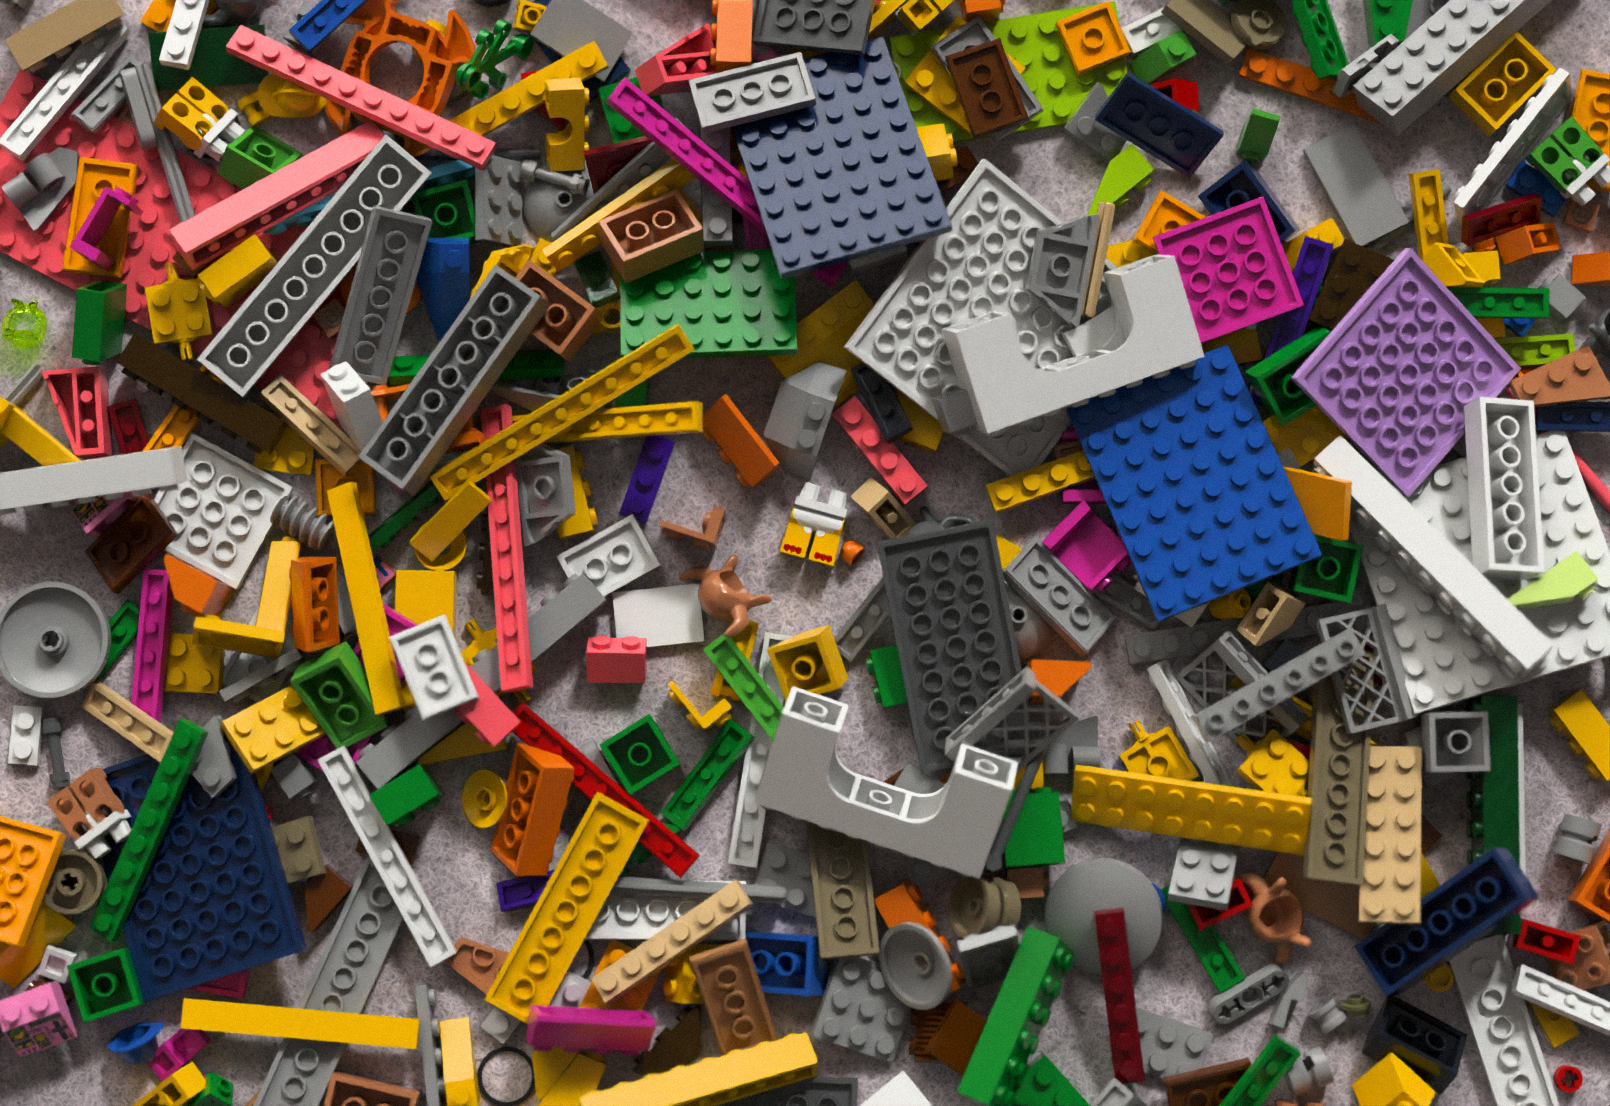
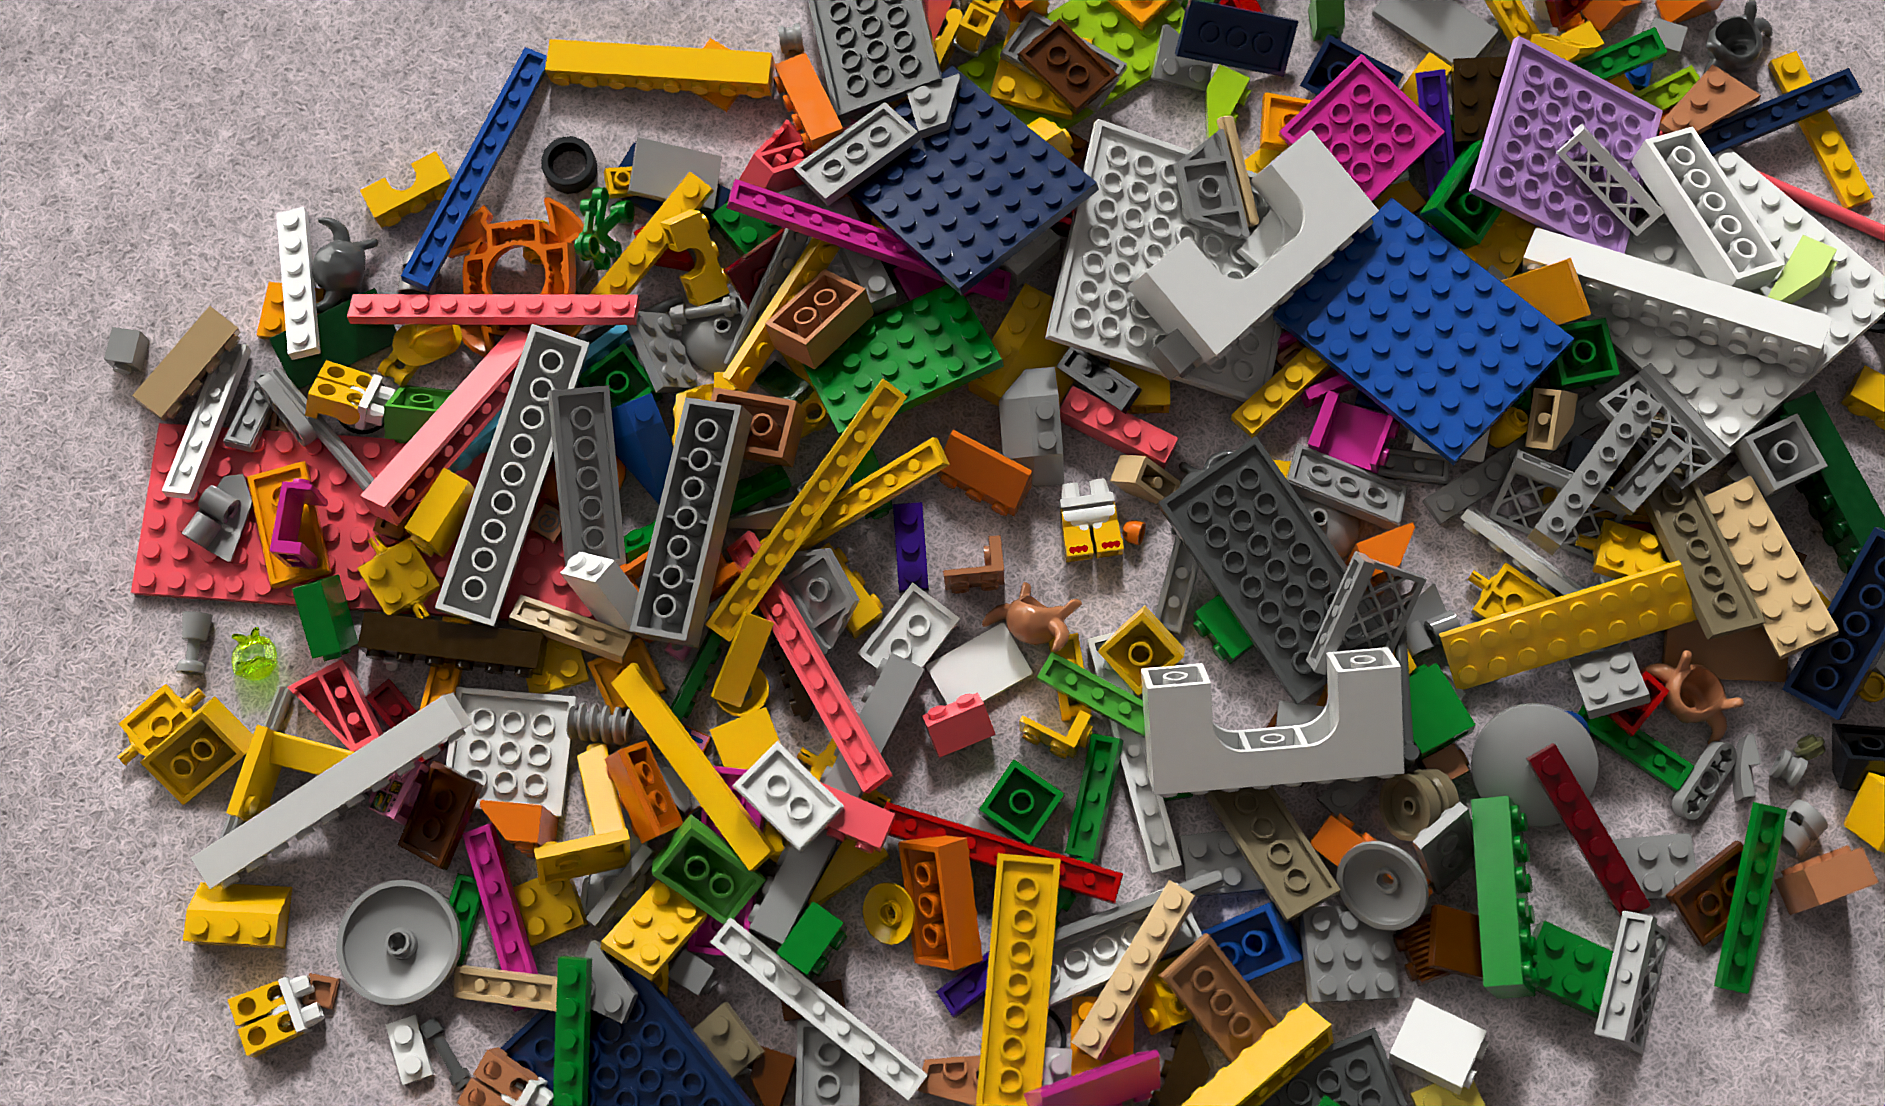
camera: 20 degrees left, 10 degrees down
none -> light grey wing [907,74,962,139]
none -> white fence [1556,124,1664,237]
none -> light grey plate [1607,430,1692,516]

